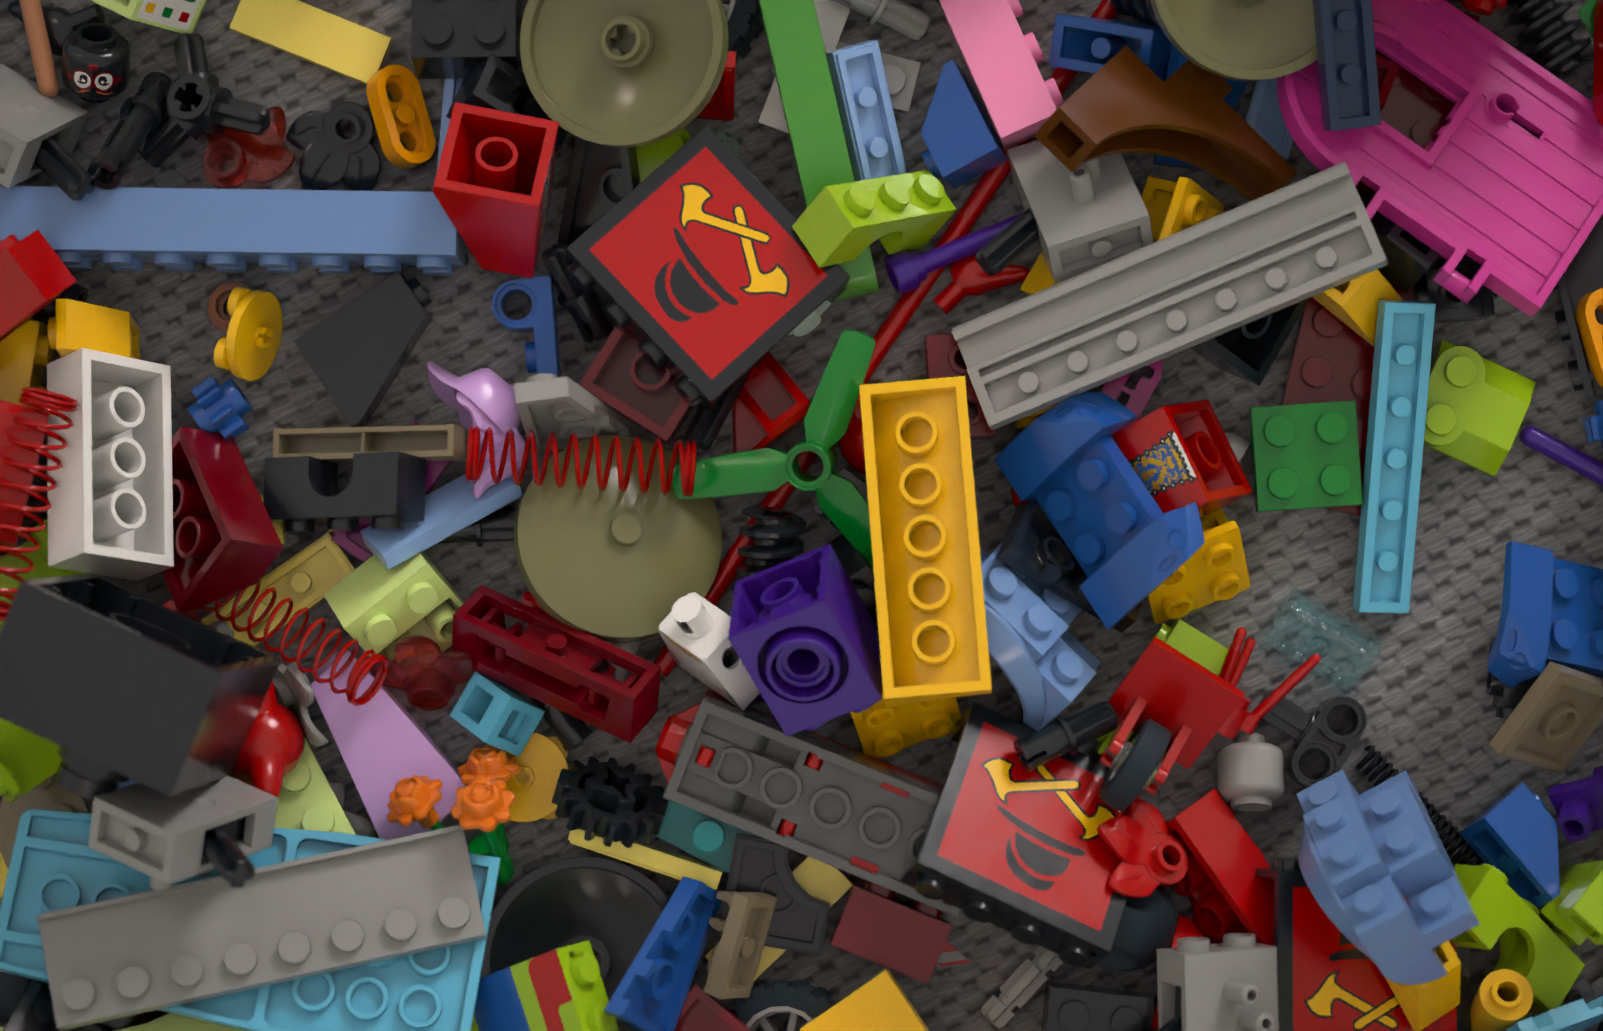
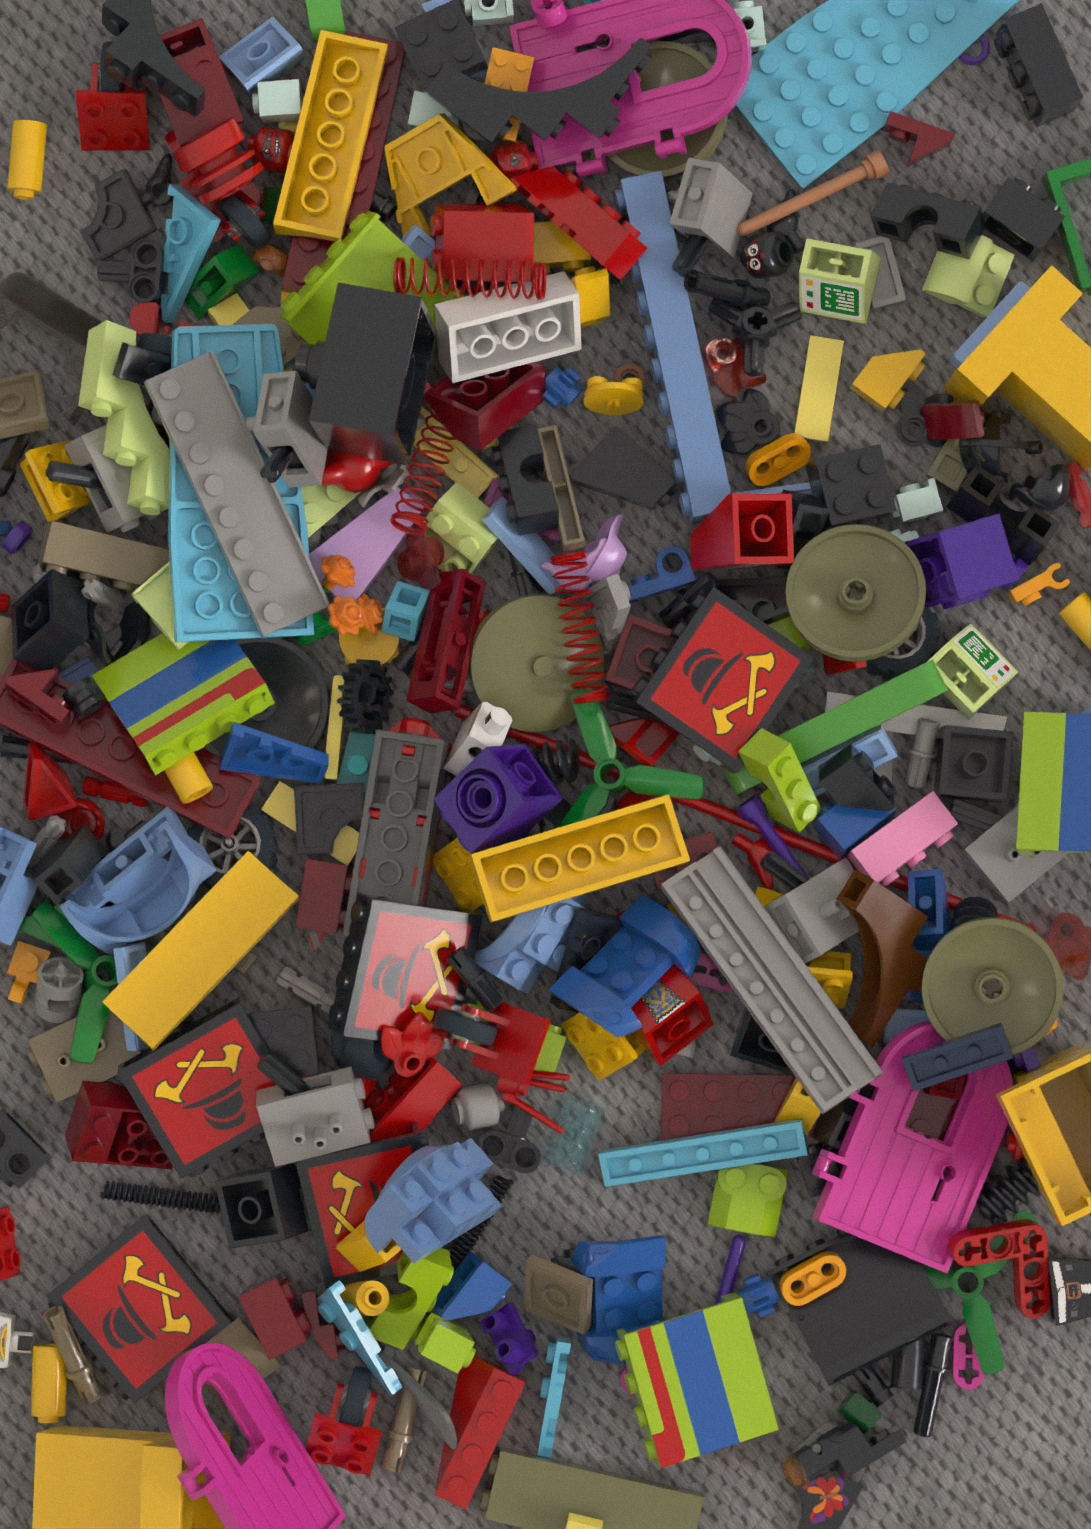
camera: 65 degrees right, 0 degrees up
dark tan plate [704,891,778,999] -> none
green plate [1249,400,1363,512] -> none
none -> black slope [818,744,895,811]

